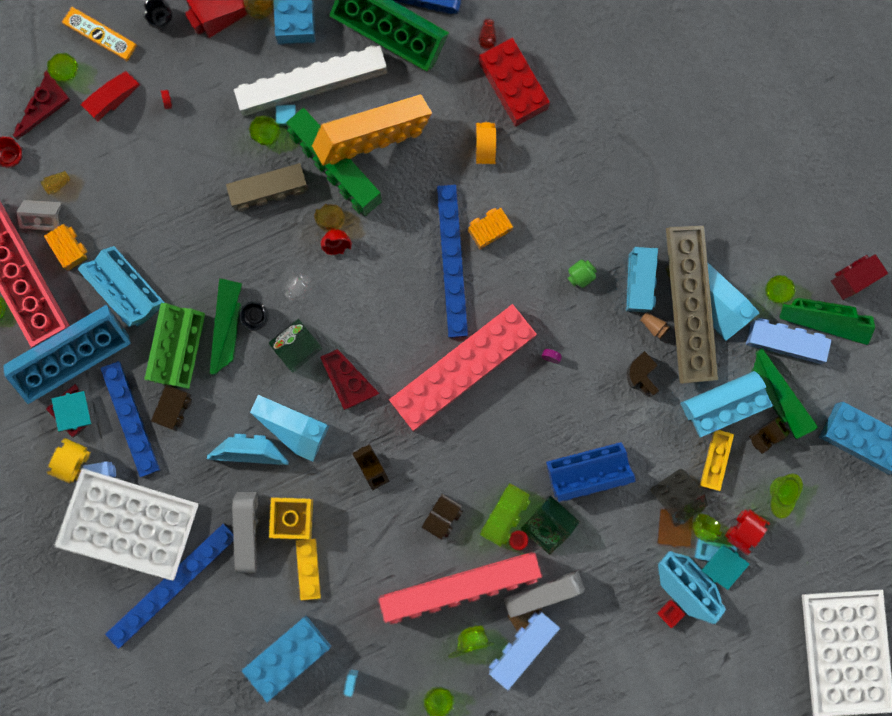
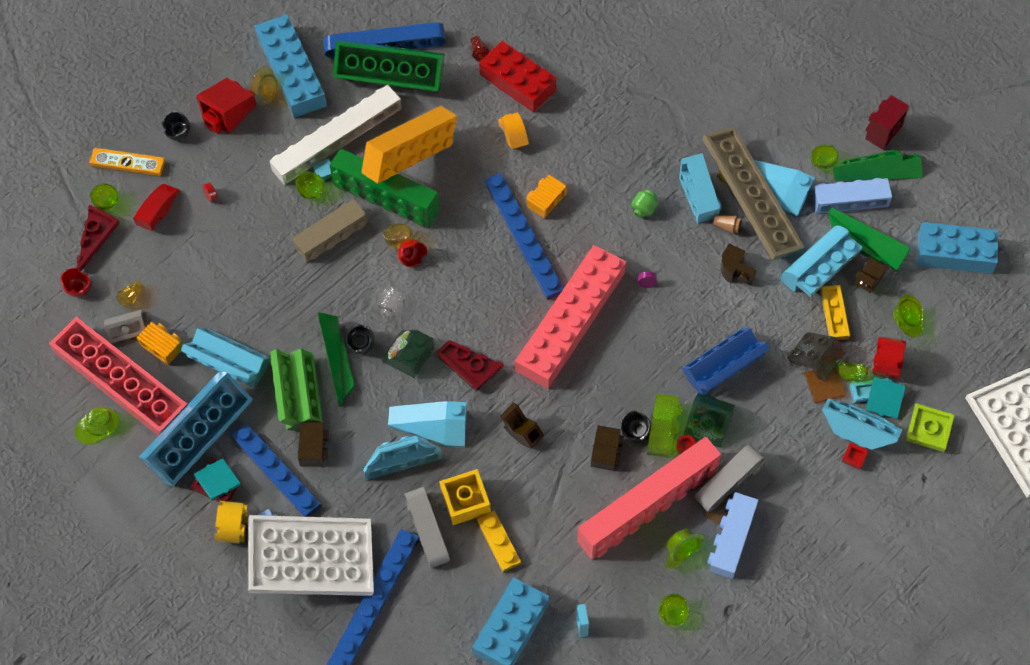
camera: 15 degrees left, 20 degrees down
none -> black hair [620,411,652,442]
none -> lime plate [905,403,954,452]

